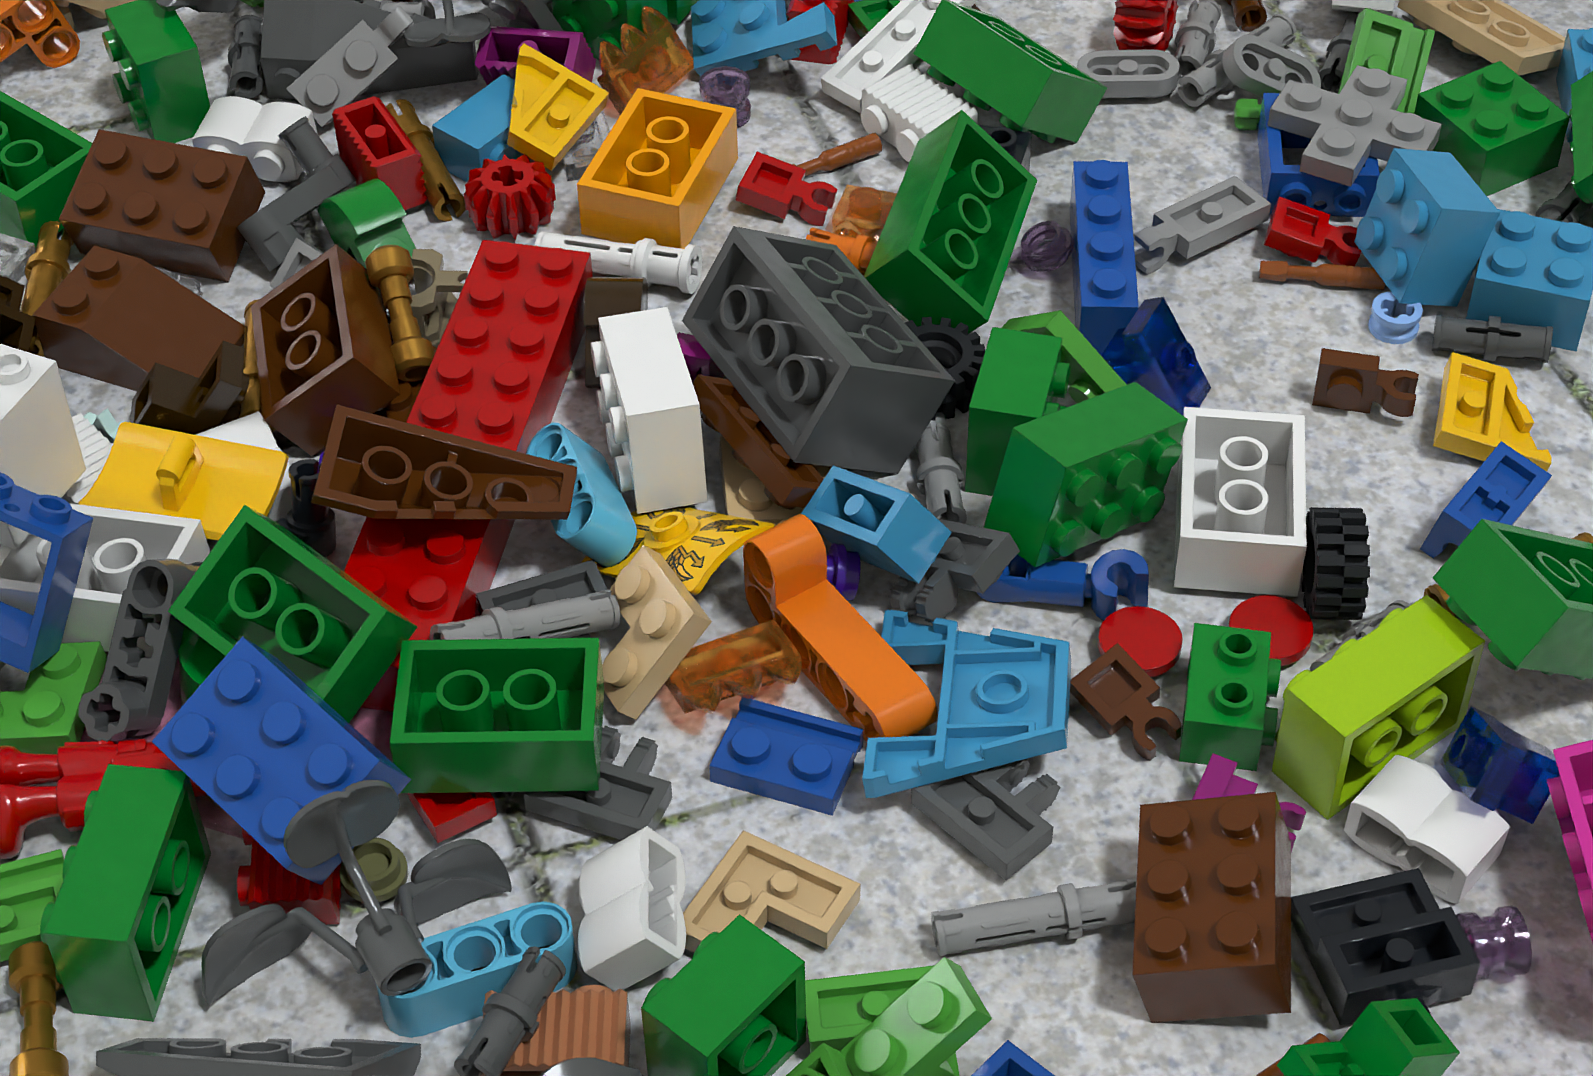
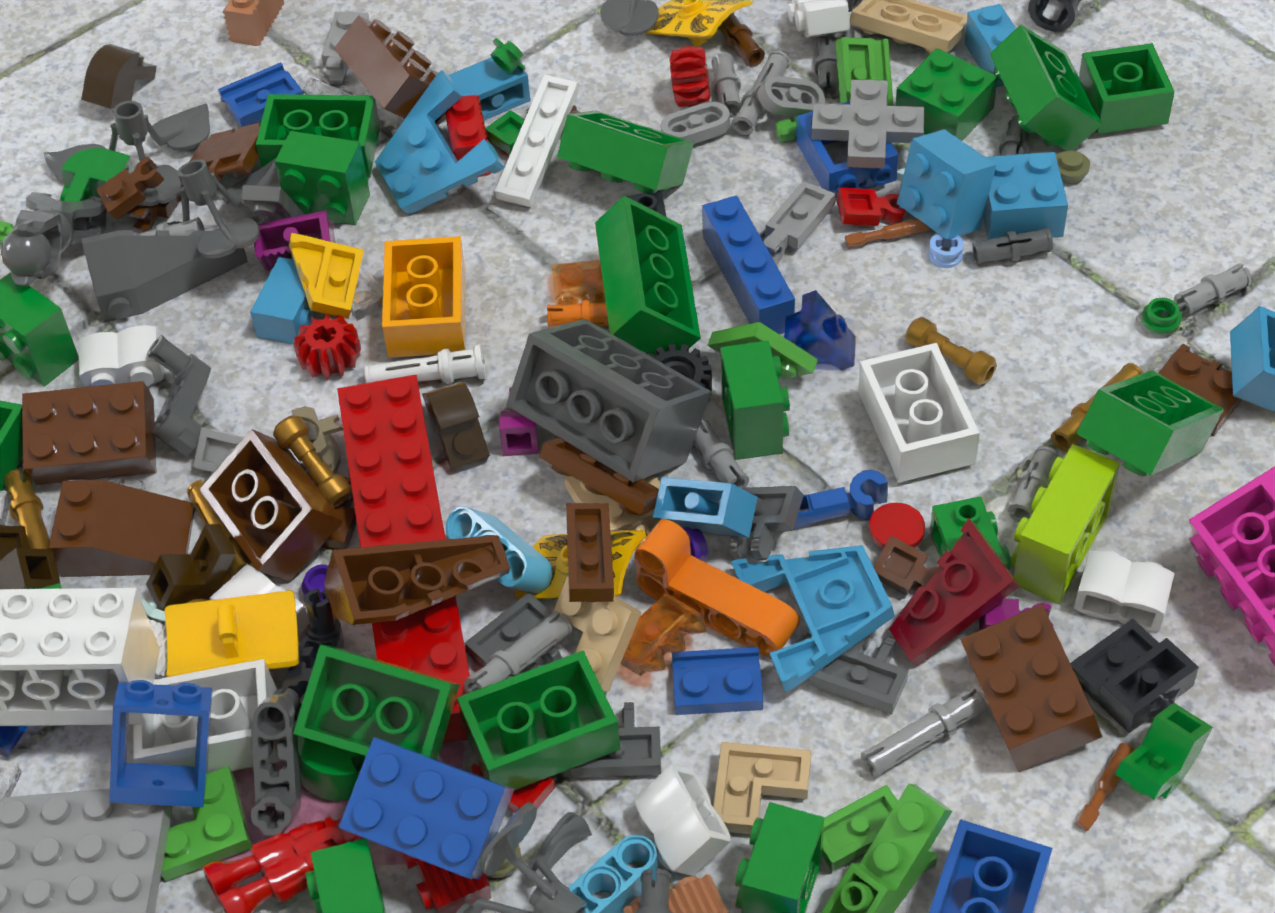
camera: 20 degrees left, 5 degrees up
dark grey pin [228,15,263,99] -> none
light grey plate [286,6,414,129] -> none
green brick [317,179,416,279] -> none
red brick [332,96,428,211] -> none
pearl gold pin [386,99,466,221] -> none
white brick [591,307,708,514] -> none
clear orange plate [597,6,694,115] -> none
clear purple wheel [699,66,751,128] -> none
red plate [735,151,838,226] -> none
dark orange piece [792,133,882,176] -> none
white brick [861,63,978,162] -> none
green brick [984,382,1188,567] -> none
clear purple plate [1021,221,1074,272] -> none
red piece [1229,595,1313,666] -> none
black tyre [1301,507,1370,620] -> none
reddish brown plate [1312,348,1419,417] -> none
blue hinge [1420,441,1552,559] -> none
yellow wing [1433,352,1552,472] -> none
clear blue brick [1440,706,1560,824] -> none
clear purple wheel [1456,905,1532,982] -> none
none -> reddish brown plate [566,503,614,602]
none -> dark red wing [889,518,1020,666]
none -> pearl gold piece [905,317,997,385]

